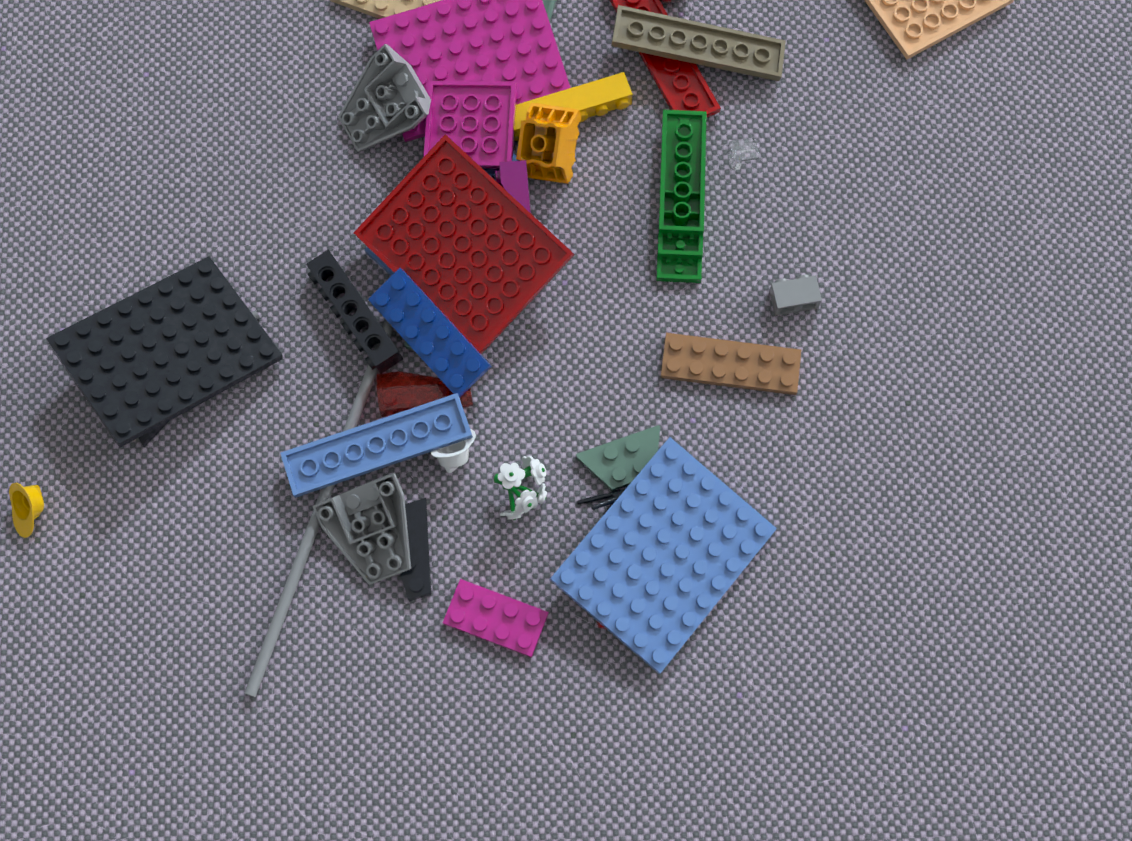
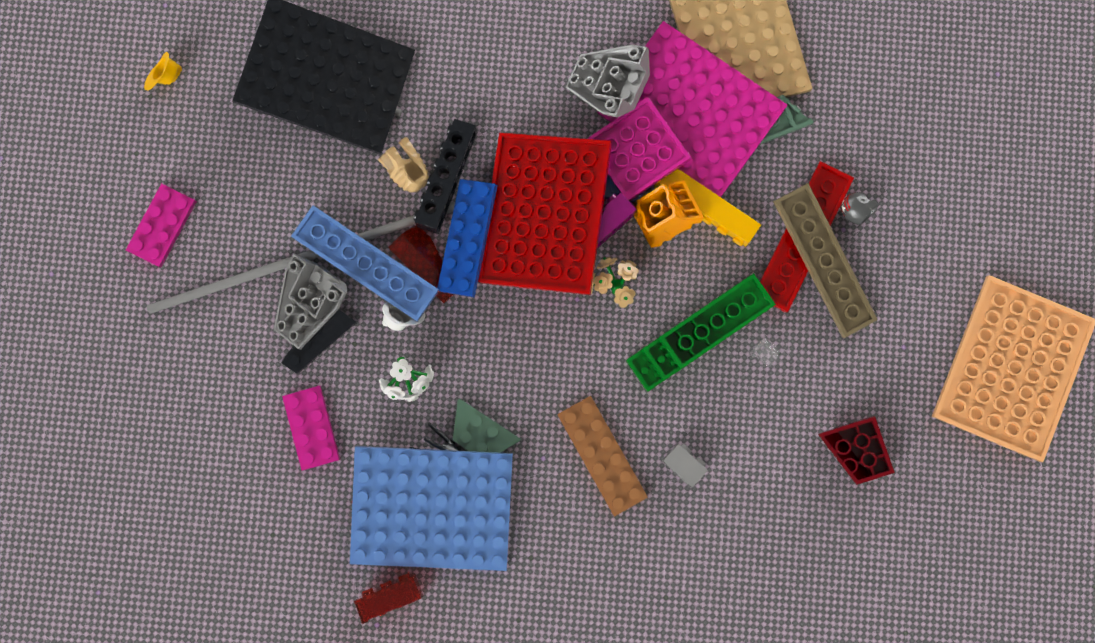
camera: 55 degrees right, 10 degrees up
none -> dark pink plate [126,183,197,268]
none -> clear red wedge [354,573,423,624]
none -> tan hair [378,137,429,193]
none -> tan plant [591,257,639,308]
none -> dark red wedge [818,416,895,485]

